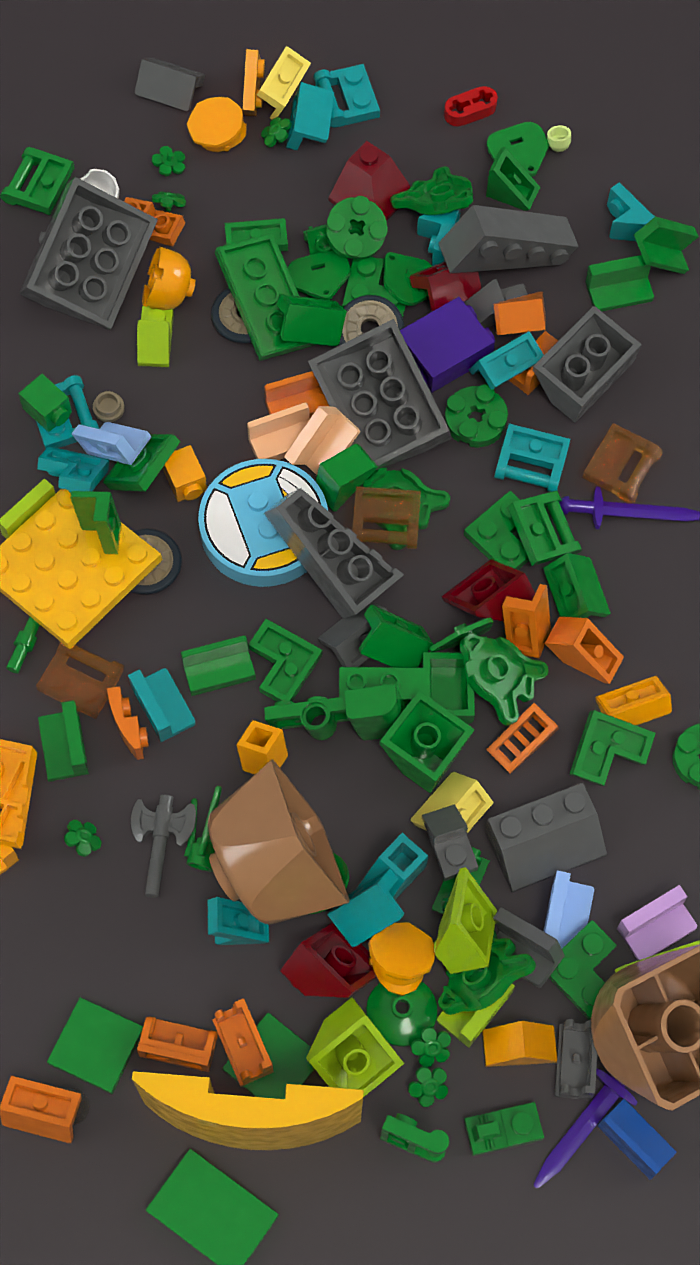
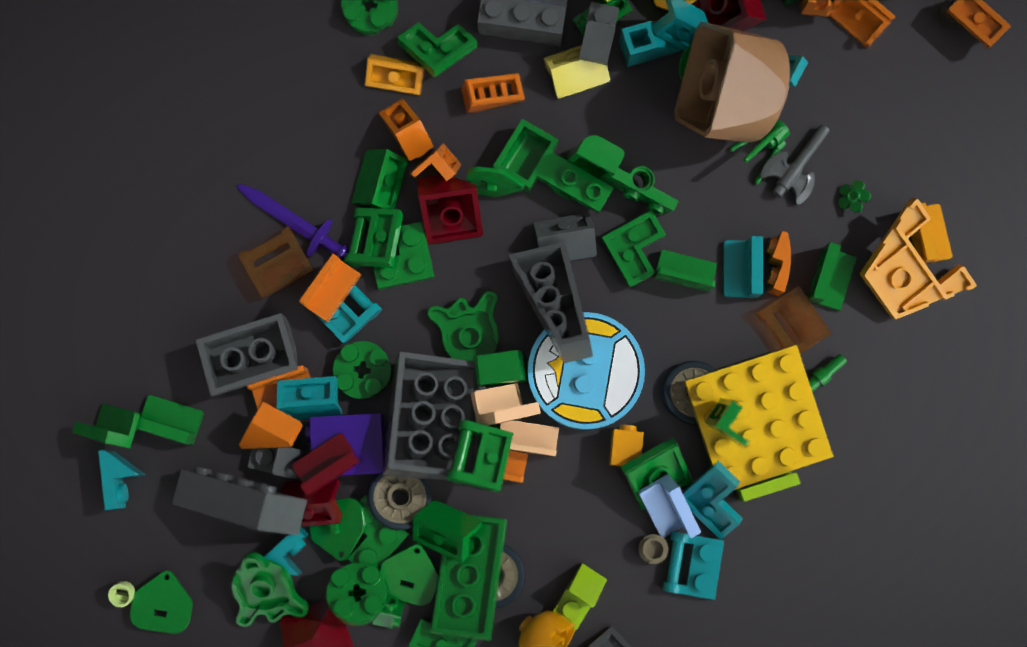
camera: 150 degrees left, 15 degrees up
green brick [18,374,72,432] -> none
green tile [47,997,143,1094] -> none
light orange brick [237,720,288,774] -> none
clear orange plate [353,486,421,549] -> none
green panel [359,605,433,668] -> none
green slope [379,690,475,794] -> none
green tile [460,634,549,726] -> none
green slope [486,147,540,211] -> none
none -> dark red panel [292,433,361,496]
none -> orange panel [299,254,362,323]
none -> green plate [446,420,513,493]

